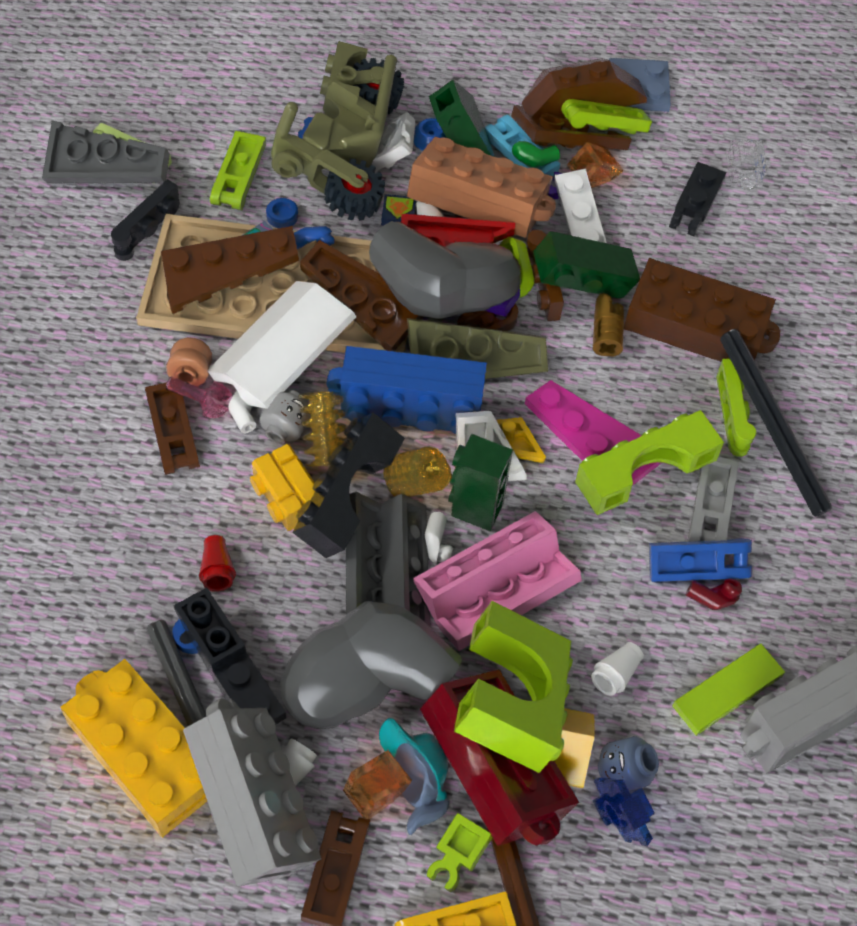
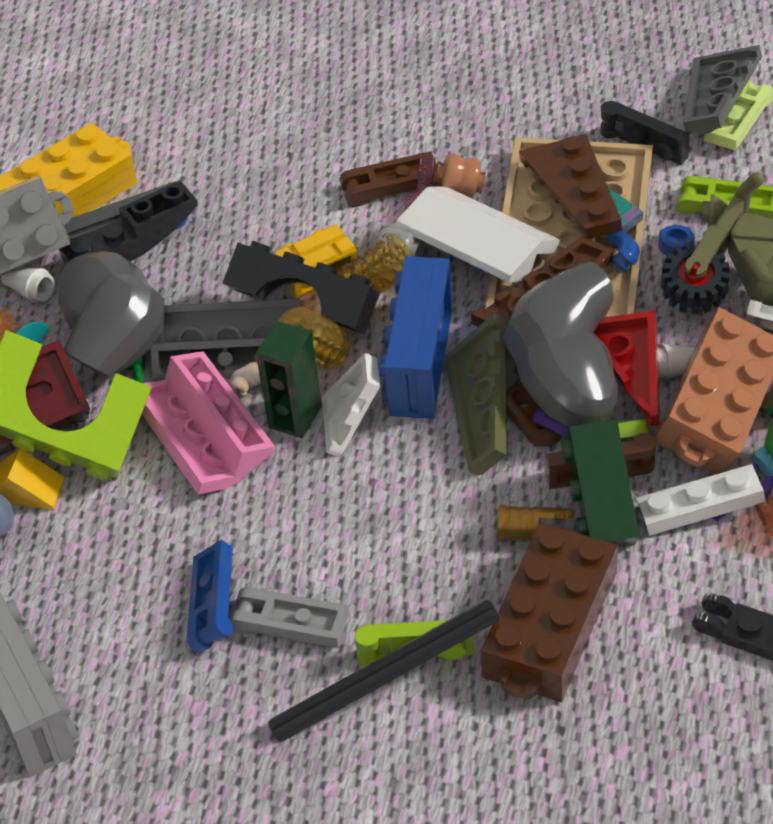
camera: 100 degrees right, 10 degrees down
red cone [199,535,236,592] -> none
tile [381,194,416,226] -> none
yellow piece [497,417,546,463] -> none
dark pink wing [524,380,662,485] -> none
lime arch [575,410,724,515] -> none
white cone [591,642,644,696] -> none
lime tile [672,643,785,736] -> none
dark red arm [685,578,742,610] -> none

